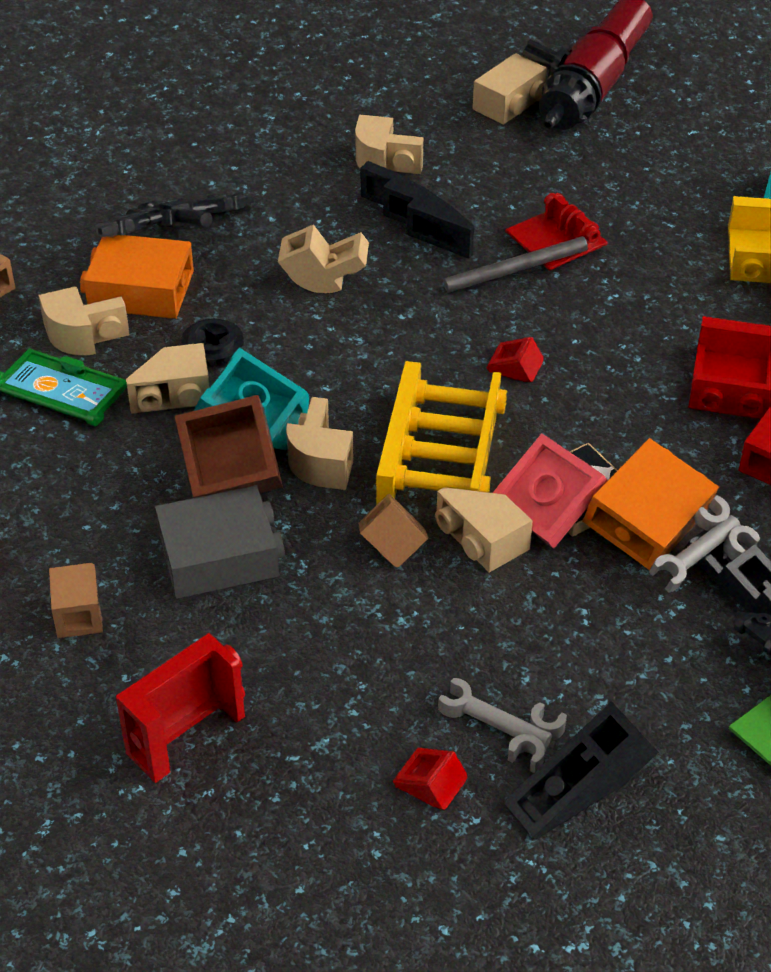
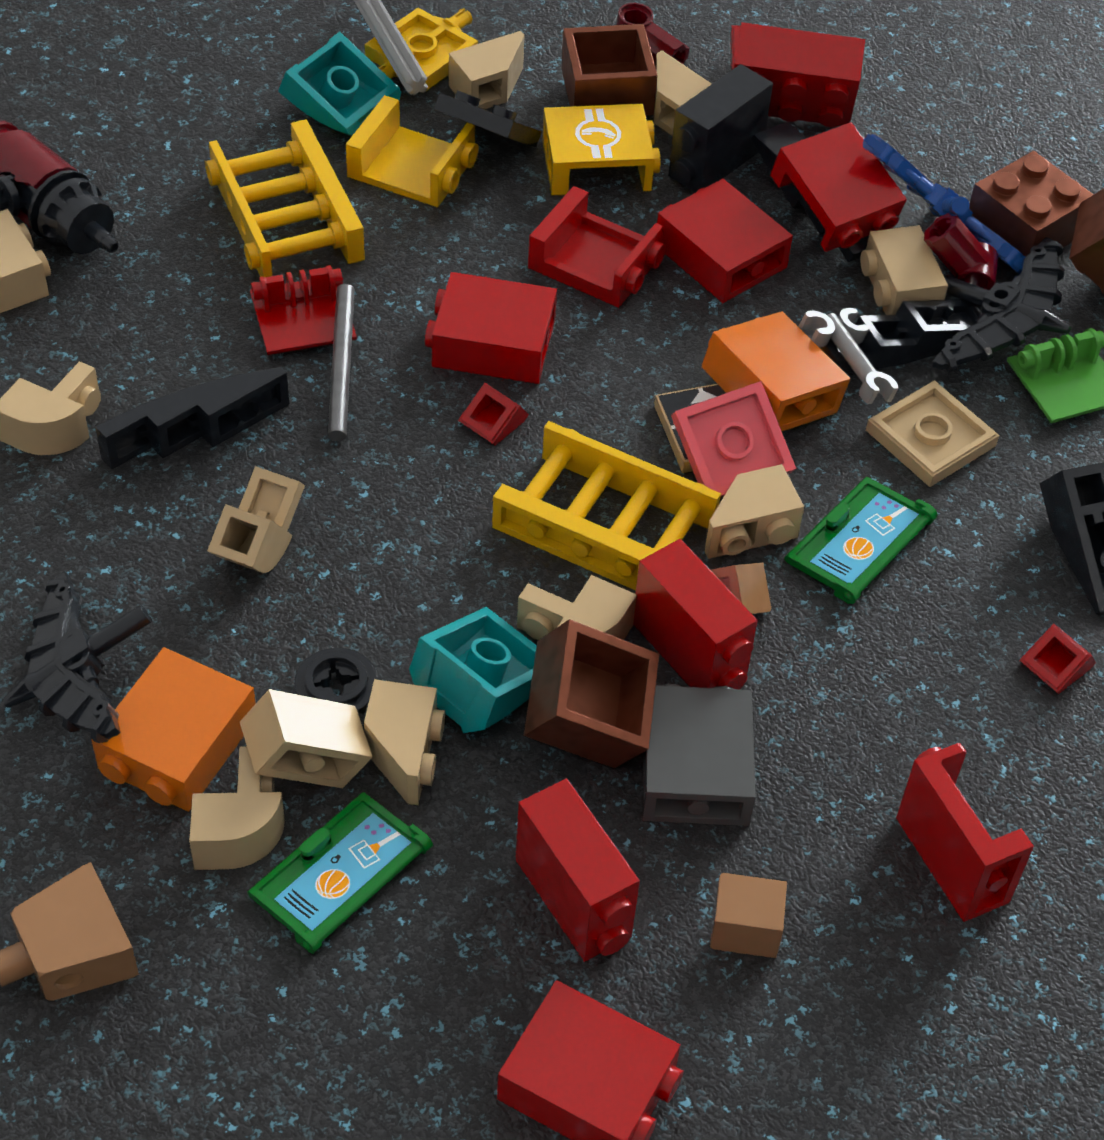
camera: 75 degrees left, 5 degrees up
light grey bar [438,678,567,773] -> none
none -> yellow fence [205,119,365,277]
none -> tan brick [240,689,373,788]
none -> red brick [425,272,557,384]
none -> red brick [516,778,640,962]
none -> red brick [633,539,758,689]
none -> door [784,477,938,604]
none -> tan tile [866,380,999,487]

